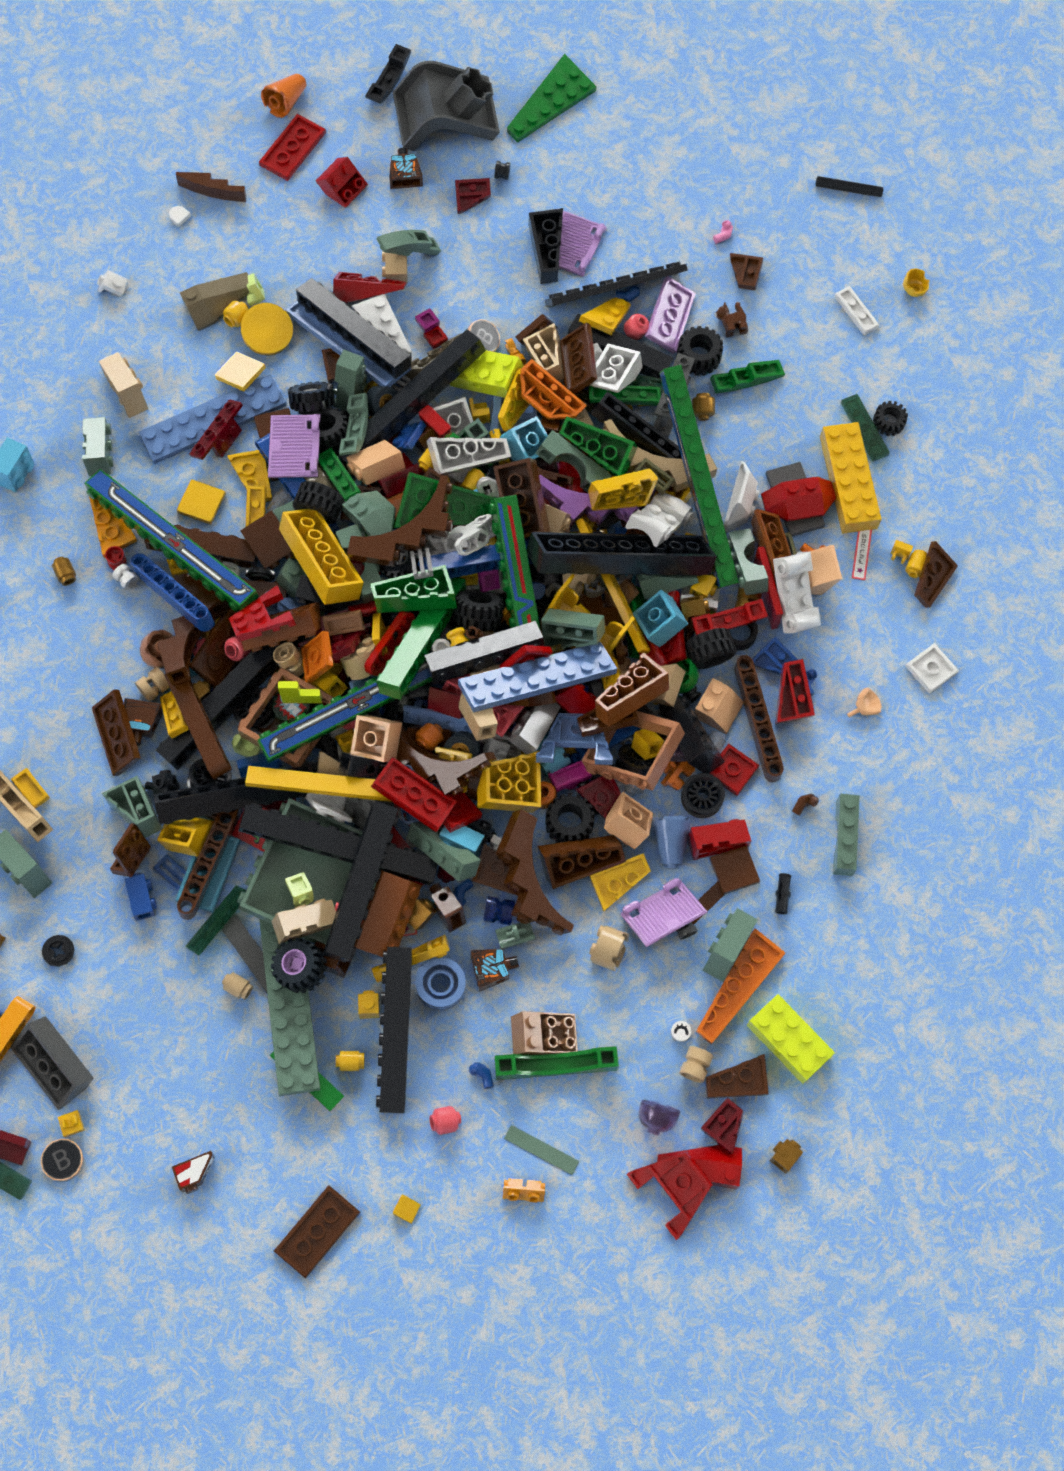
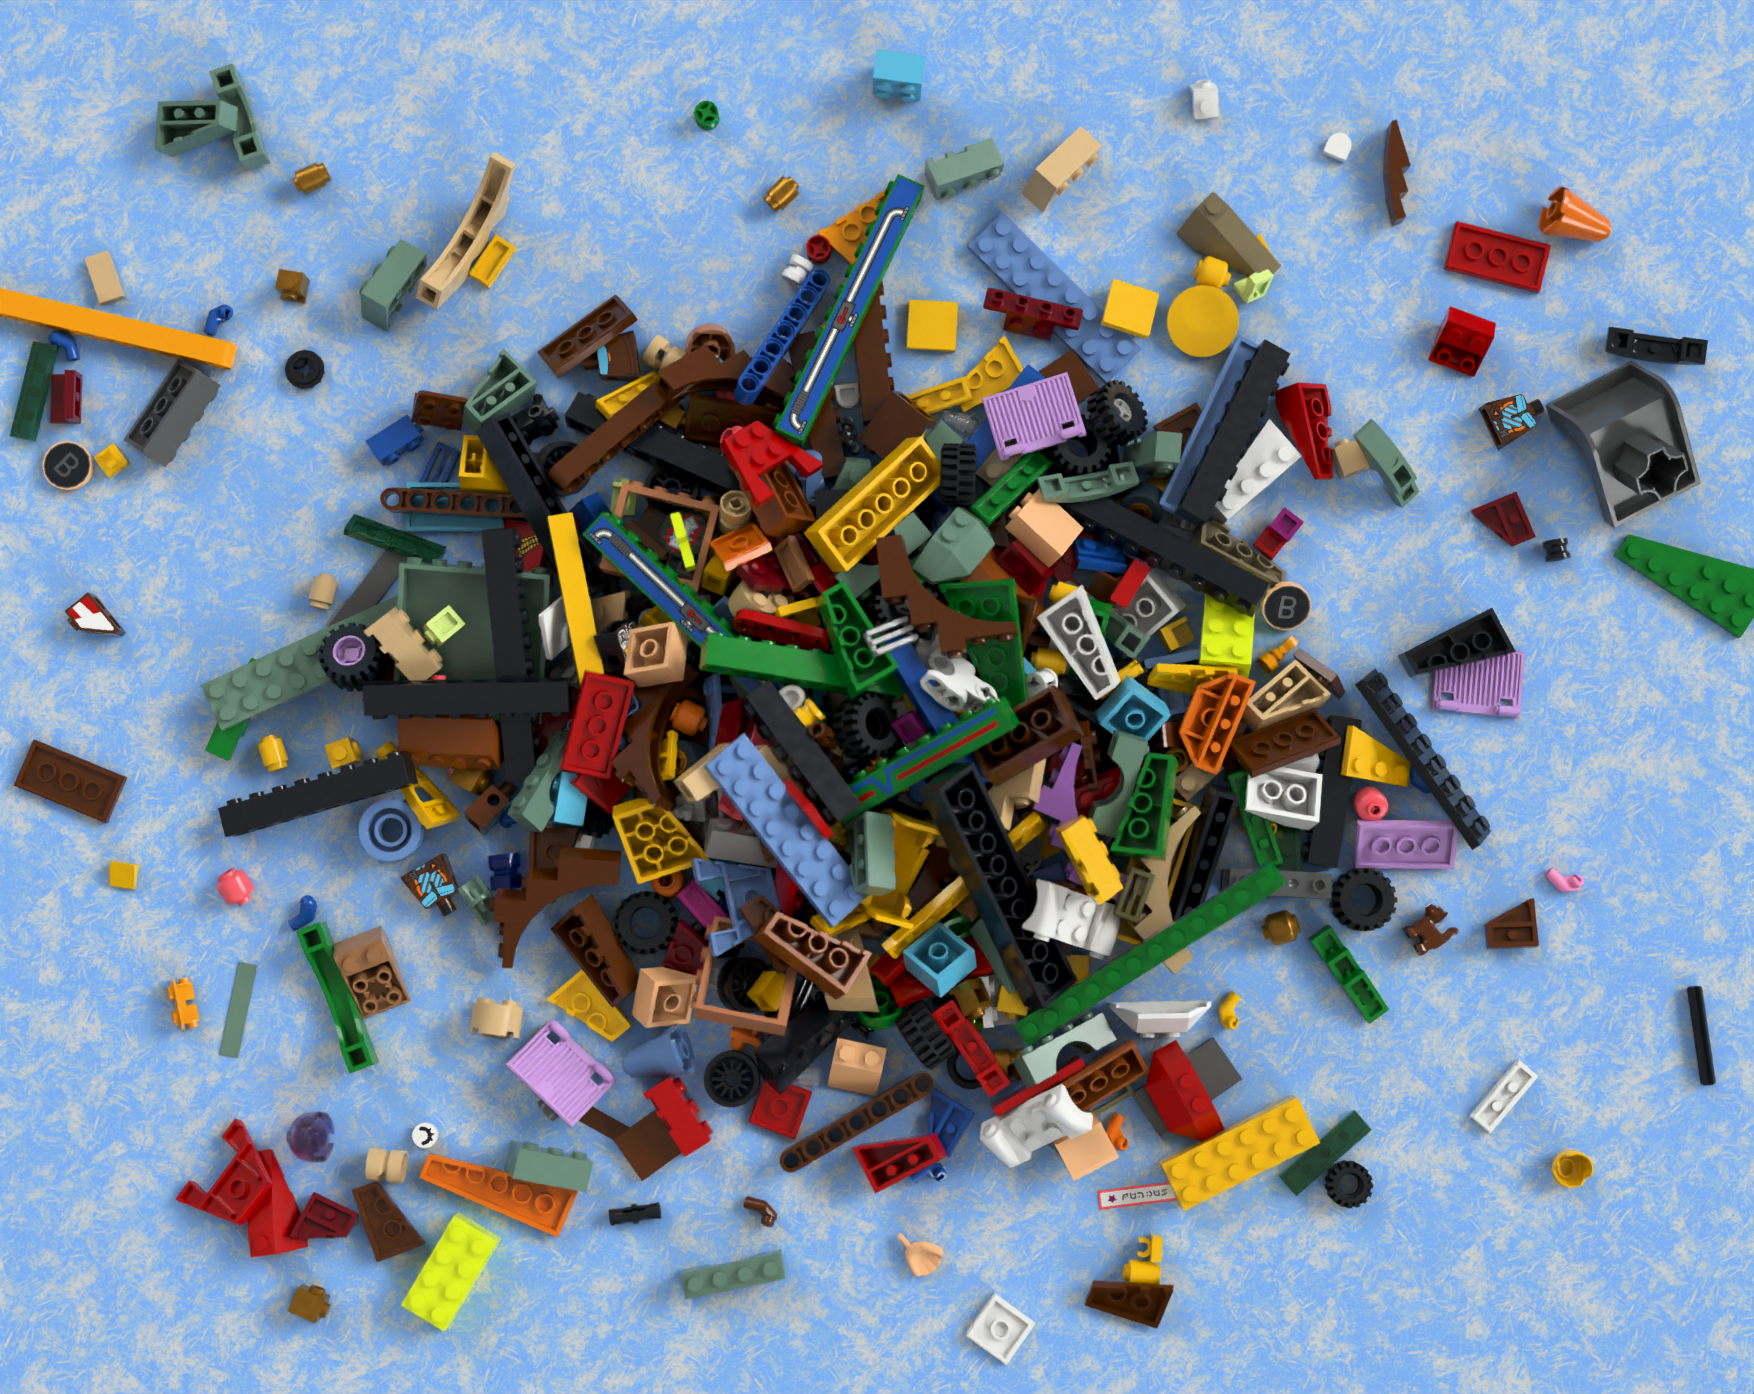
camera: 75 degrees right, 15 degrees up
none -> yellow arm [1218,991,1241,1030]

